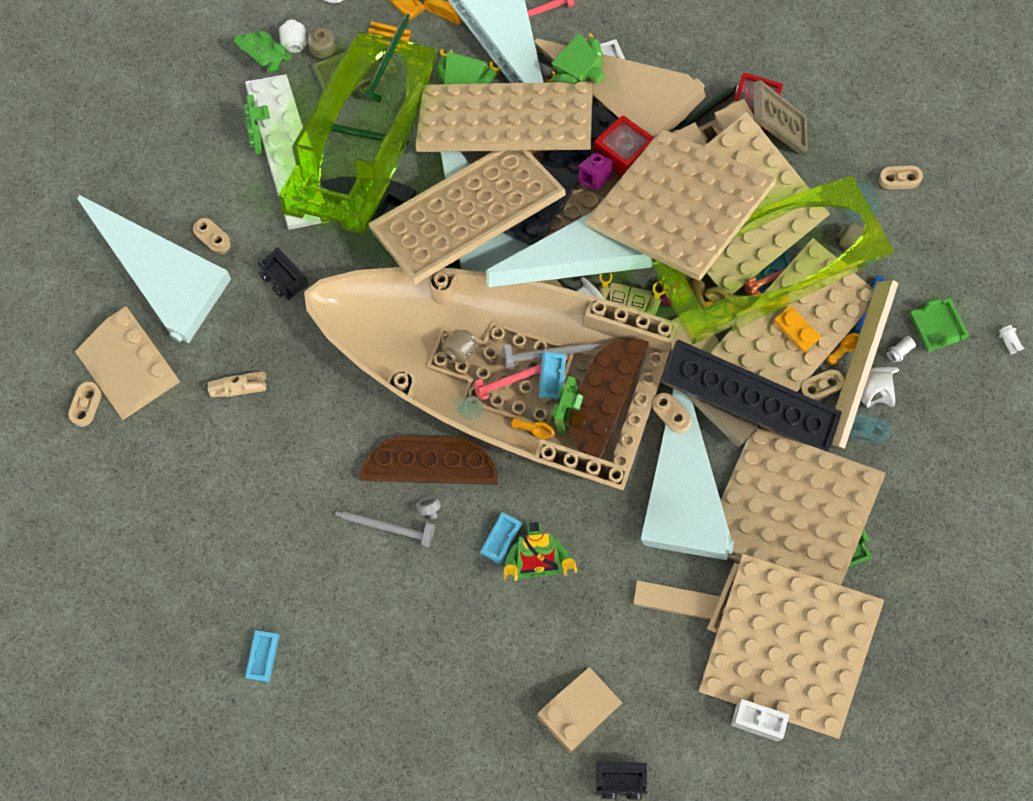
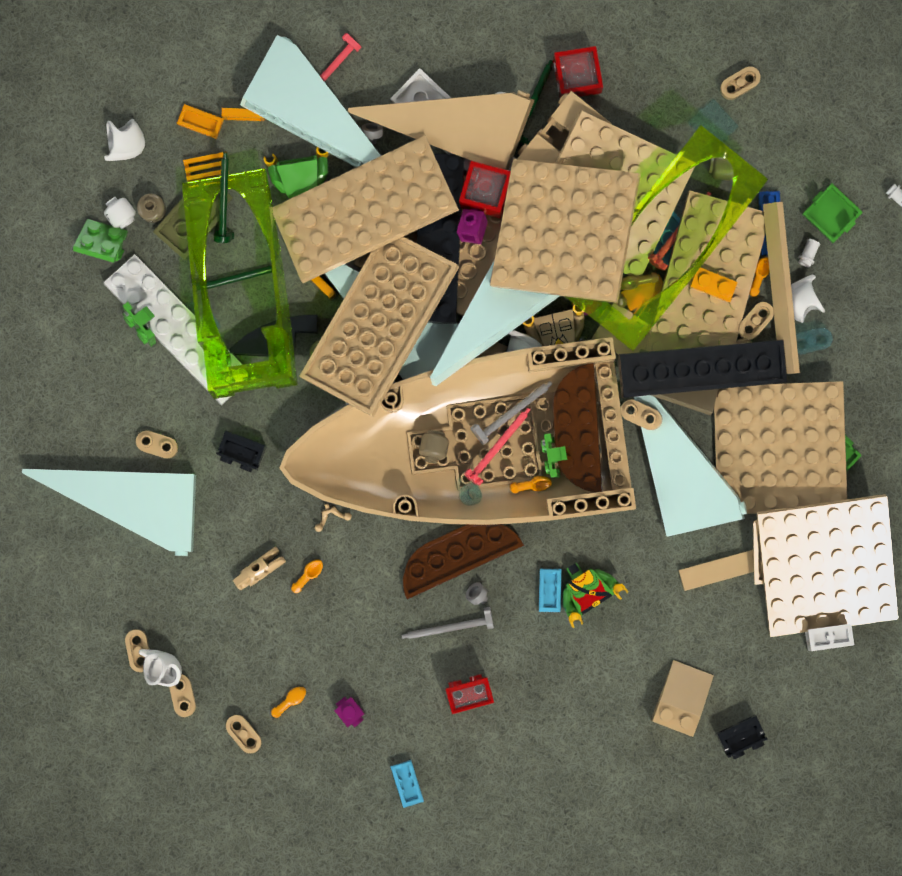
camera: 20 degrees left, 15 degrees up
tan slope [75,306,180,420] -> none
medium azure plate [538,352,566,400] -> none
bright green torso [547,33,605,84] -> none
dark tan tile [754,80,807,155] -> none
none -> white piece [139,649,182,687]
none -> tan plate [169,674,196,717]
none -> tan plate [226,715,262,753]
none -> light orange piece [271,687,306,718]
none -> light orange piece [291,559,323,593]
none -> light orange tile [310,276,336,300]
none -> tan piece [315,503,352,532]
none -> magenta brick [334,696,365,728]
none -> piece [445,674,494,714]

